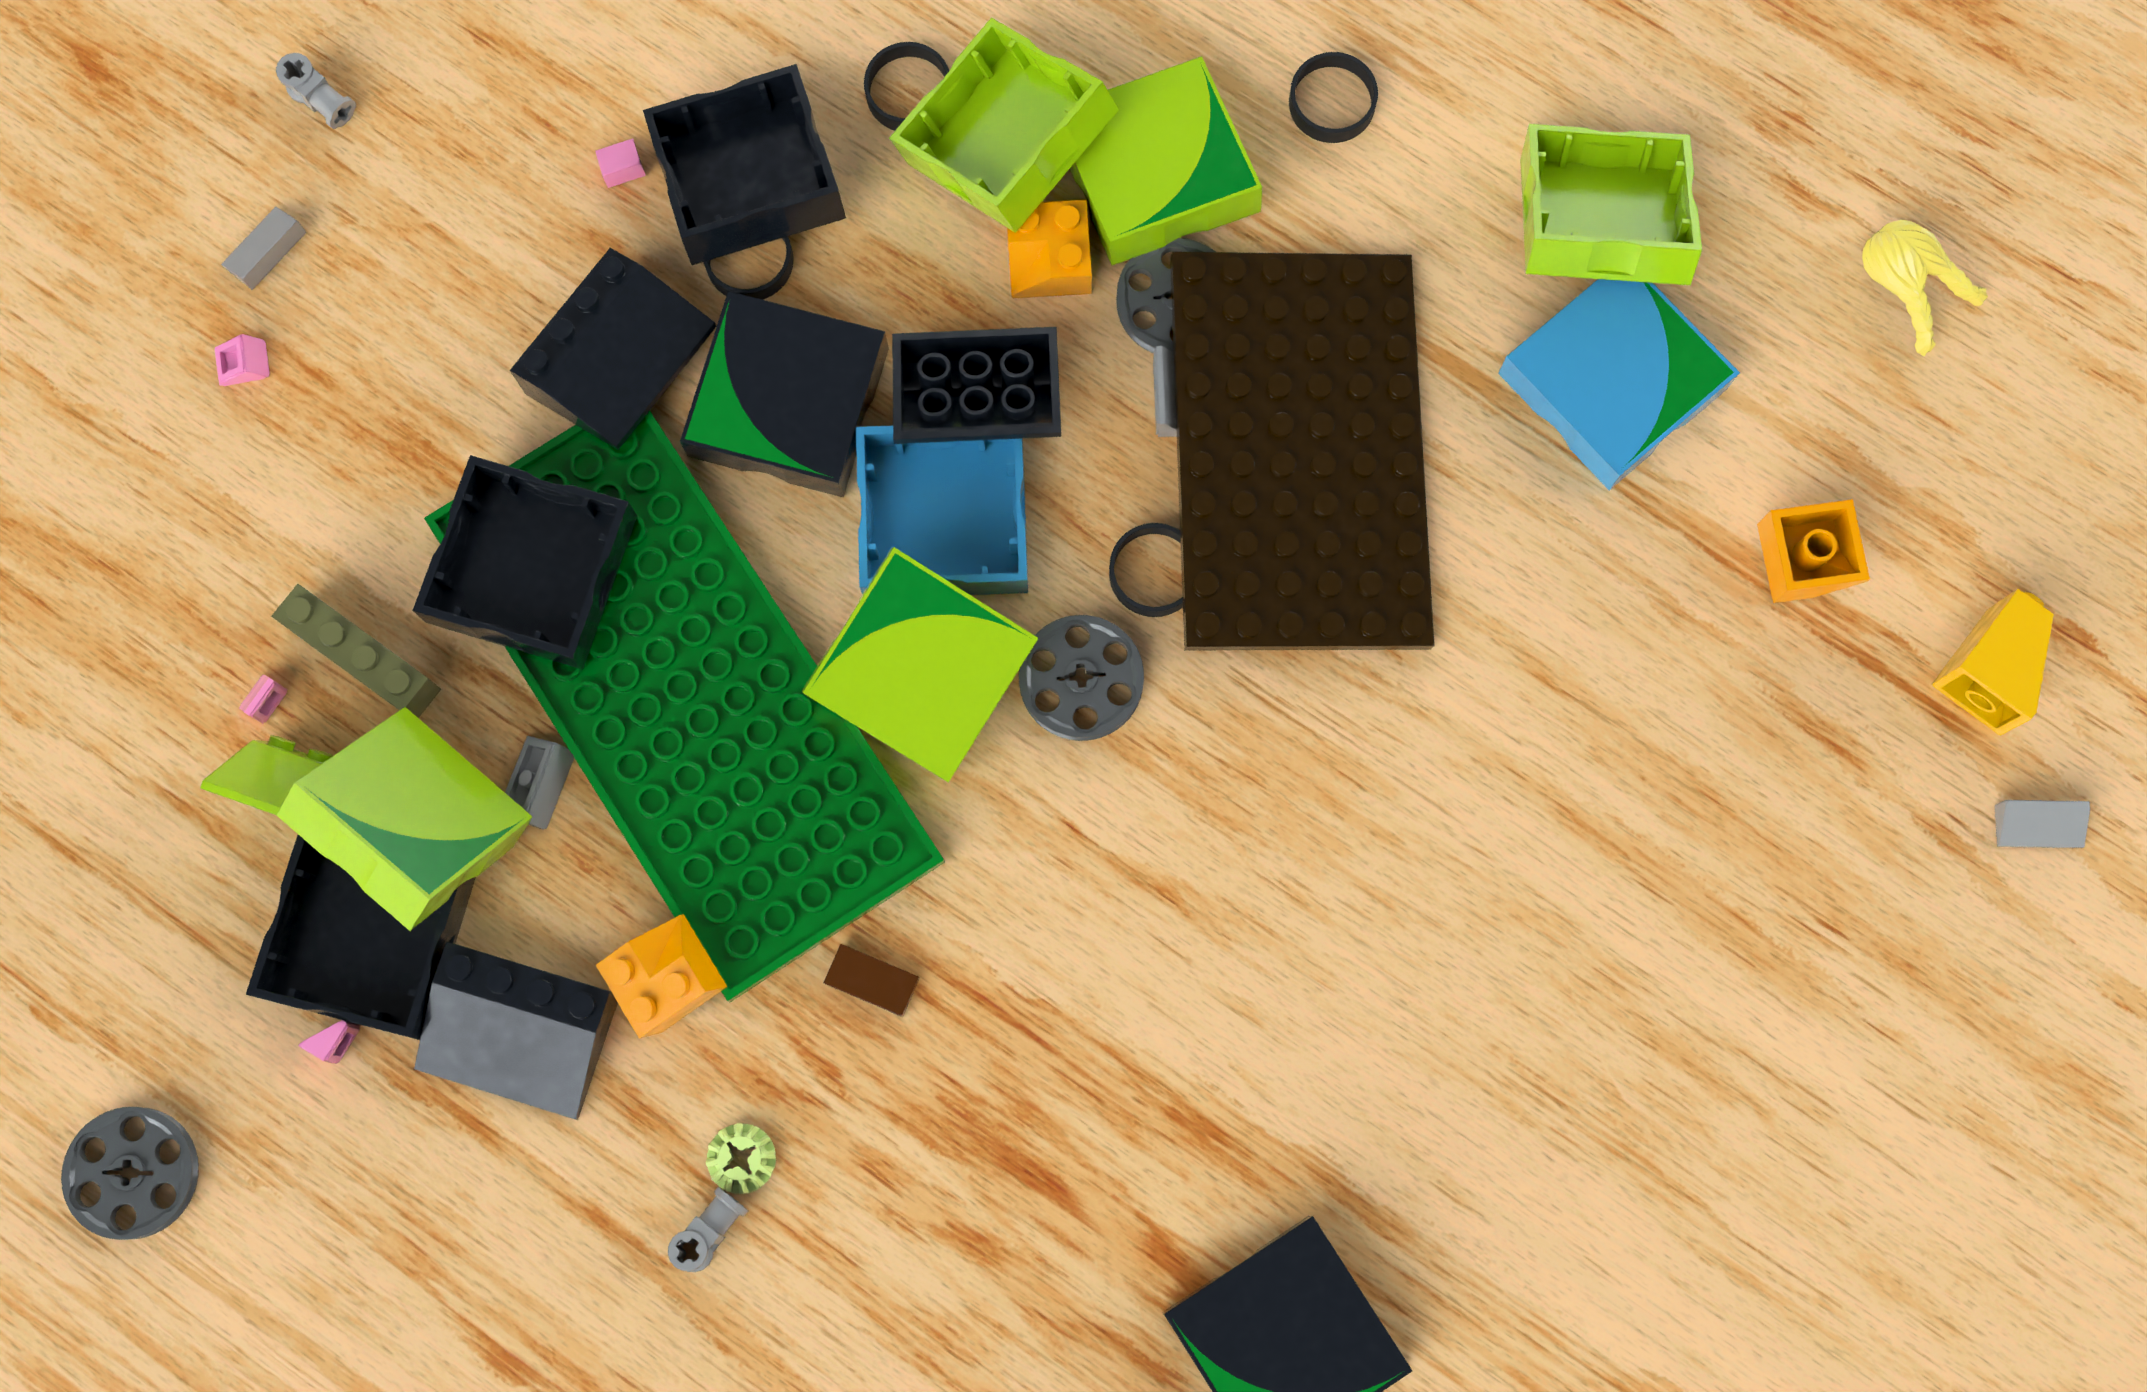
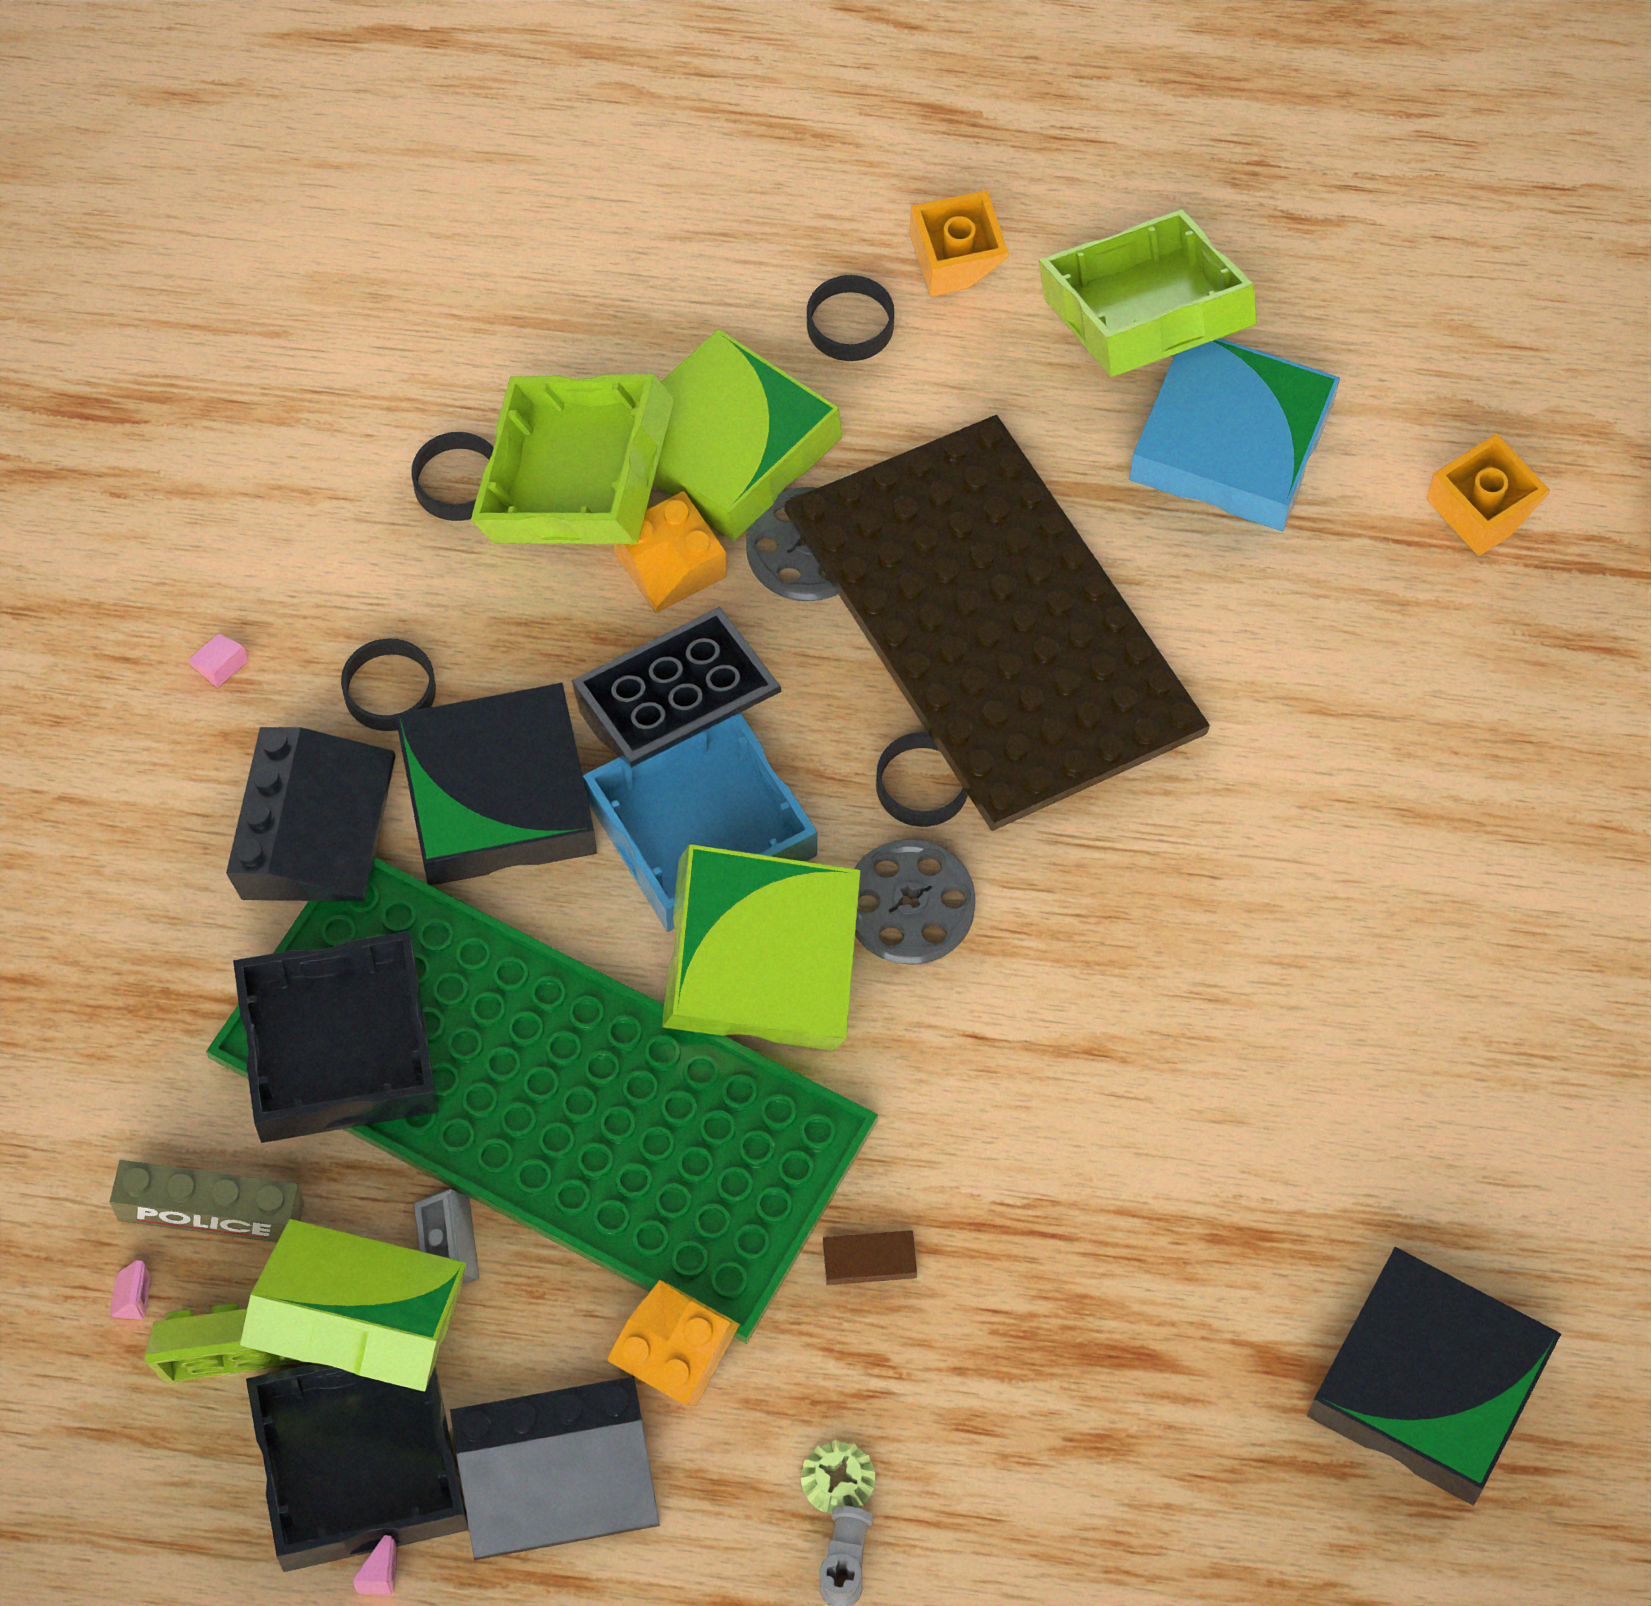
camera: 30 degrees left, 15 degrees down
black tile [643,64,846,265] -> none
light grey slope [1153,346,1177,437] -> none
light yellow hair [1862,220,1988,356] -> none
none -> light orange slope [909,190,1009,297]

